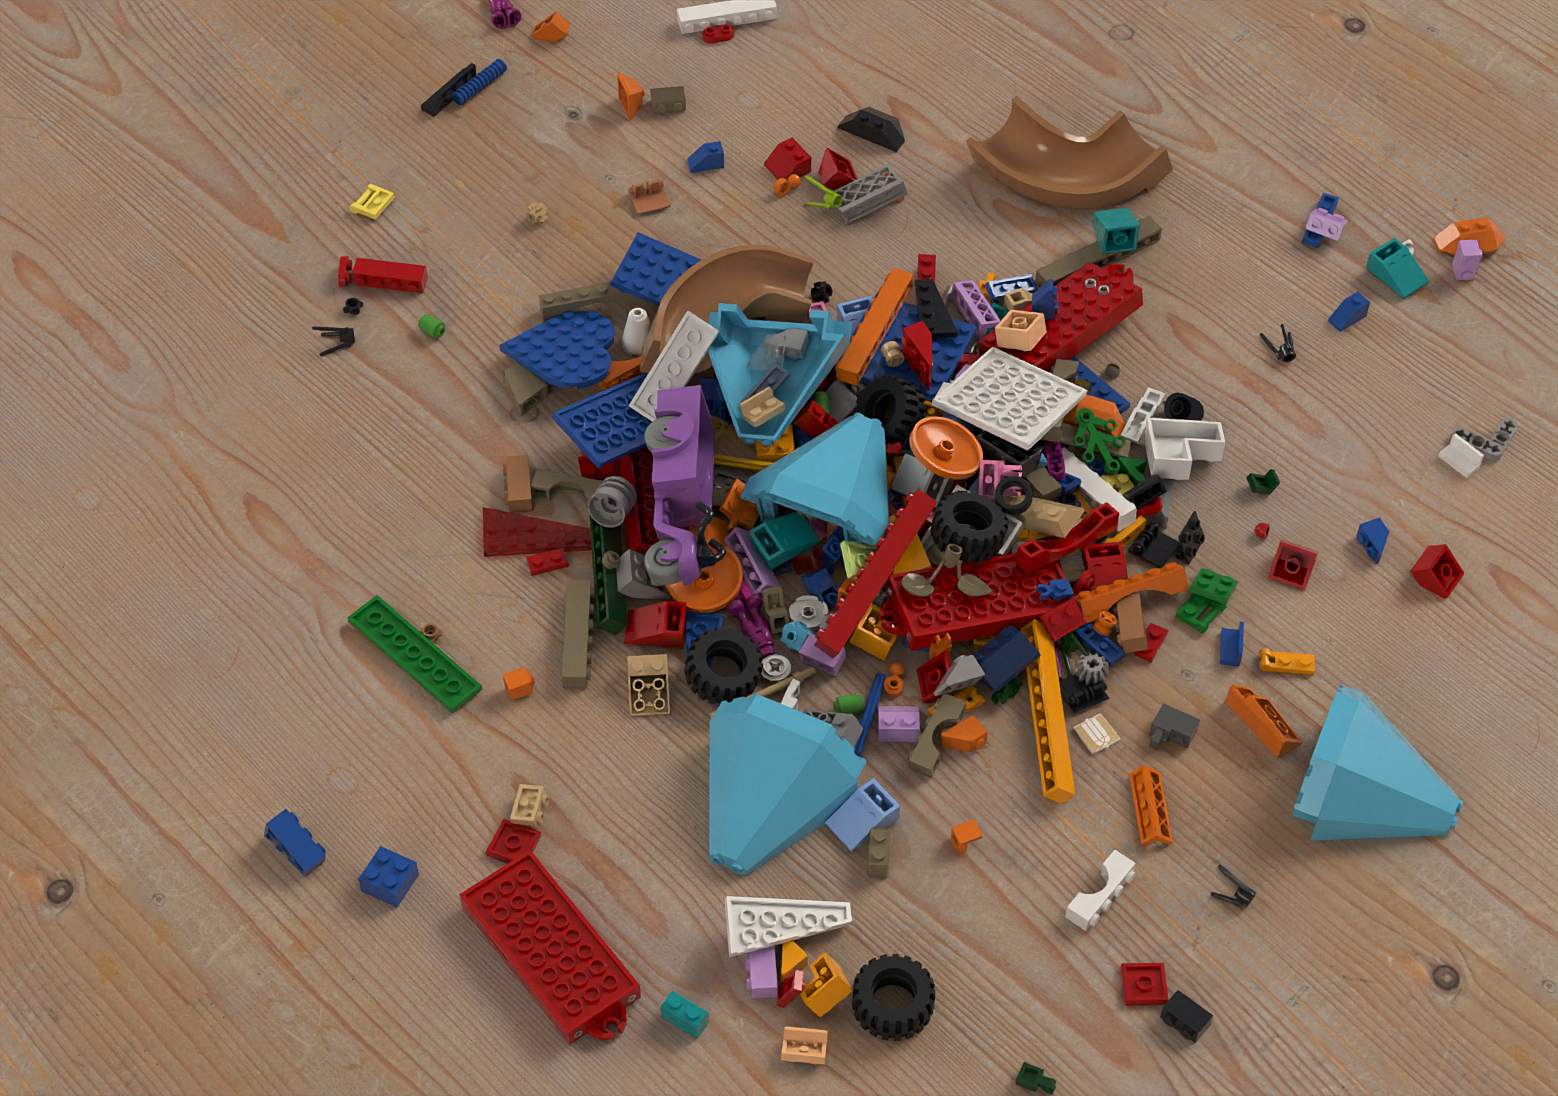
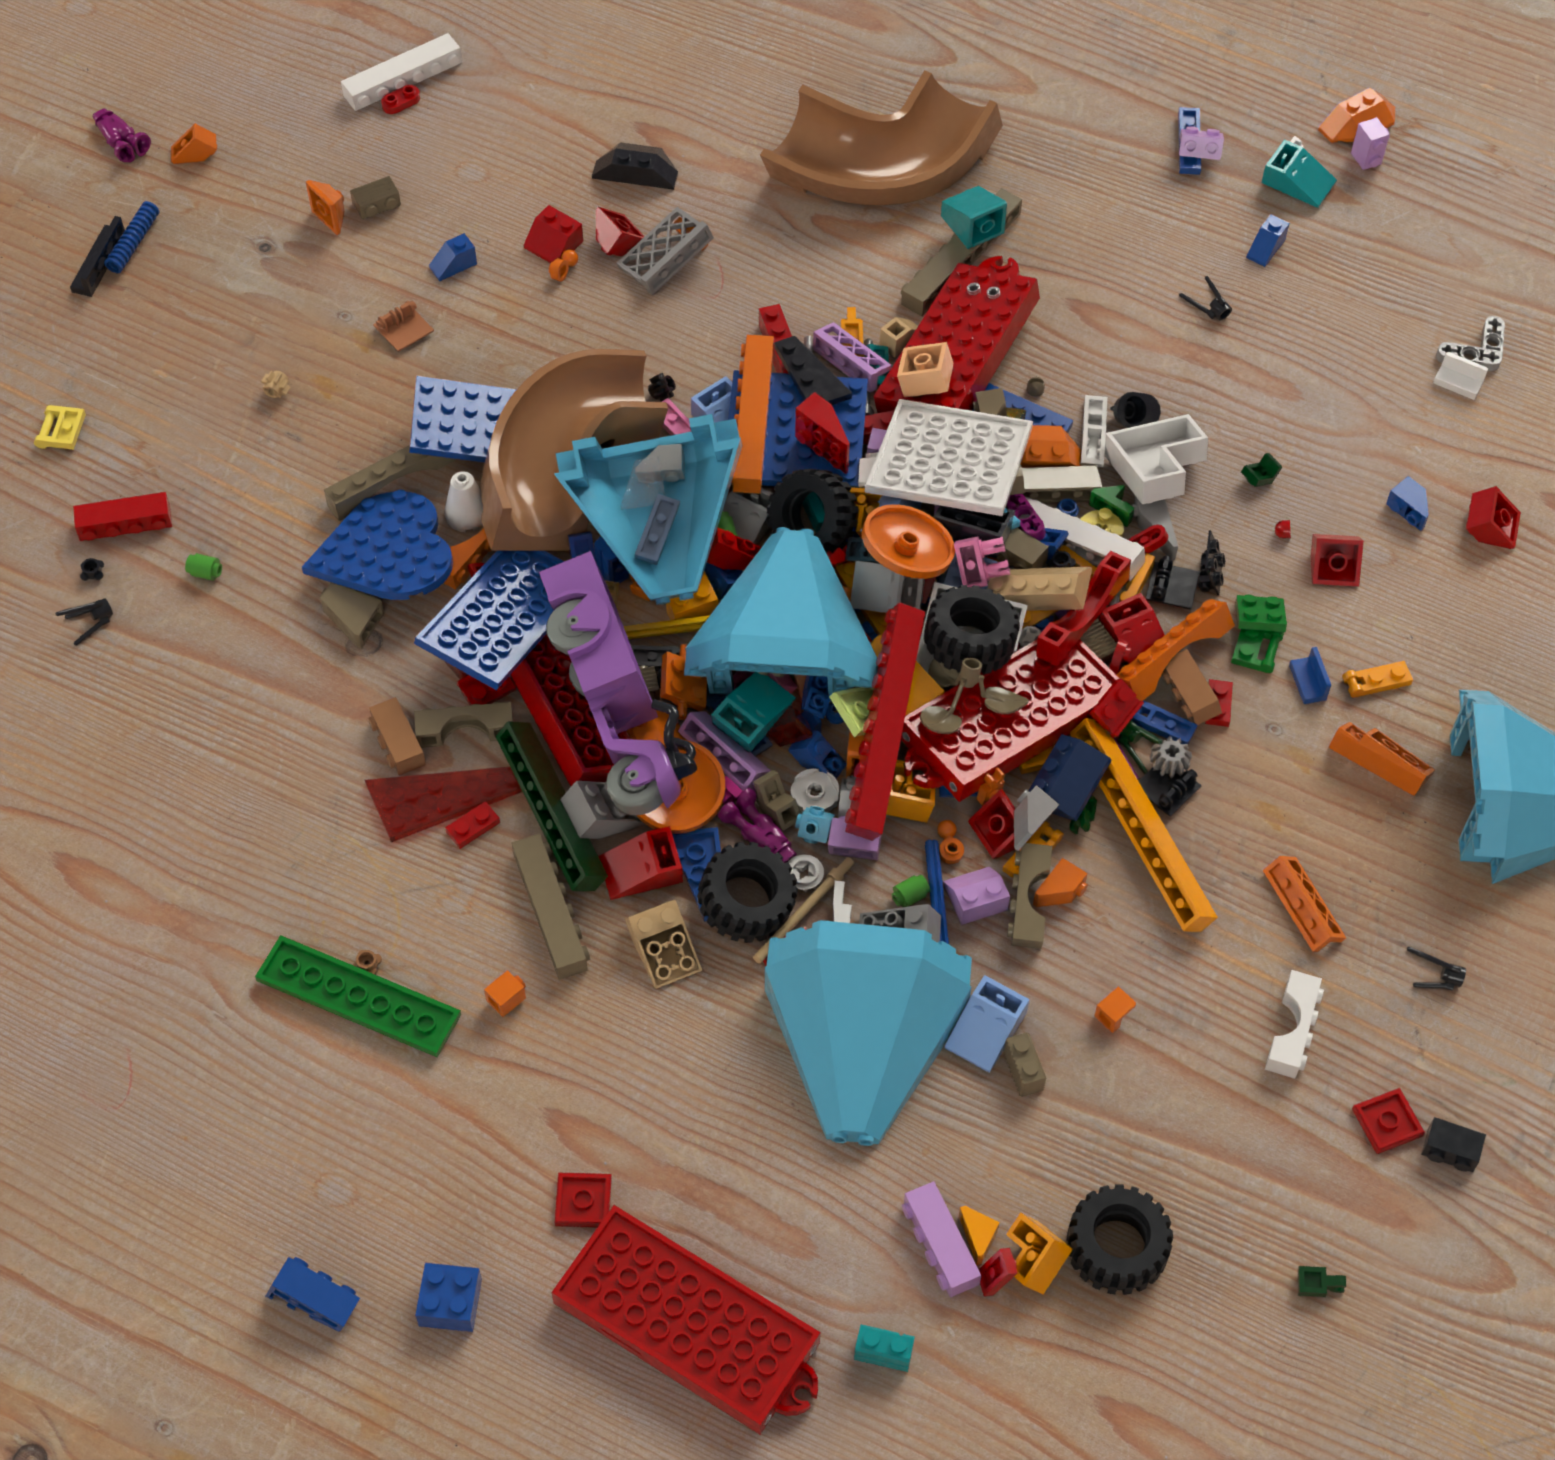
camera: 20 degrees left, 5 degrees up
red plate [338,256,353,287] -> none
tan bracket [510,784,549,831] -> none
light grey wheel [587,476,637,528] -> none
dark tan plate [602,551,620,569] -> none
white plate [629,311,720,422] -> none
white wing [725,896,852,957] -> none
tan bracket [739,387,786,428] -> none
light nougat bracket [781,1027,828,1065] -> none
lime plant [804,175,842,210] -> none
tan wheel [881,341,904,367] -> none
plate [985,274,1038,300] -> none
black tyre [995,476,1032,515] -> none
blue slope [1032,279,1058,319] -> none
blue plate [1036,578,1074,601] -> none
green plant [1073,408,1126,475] -> none
piece [1073,713,1121,755] -> none
orange wheel [1093,611,1117,636] -> none
black brick [1123,474,1167,510] -> none
dark grey hinge [1149,703,1200,750] -> none

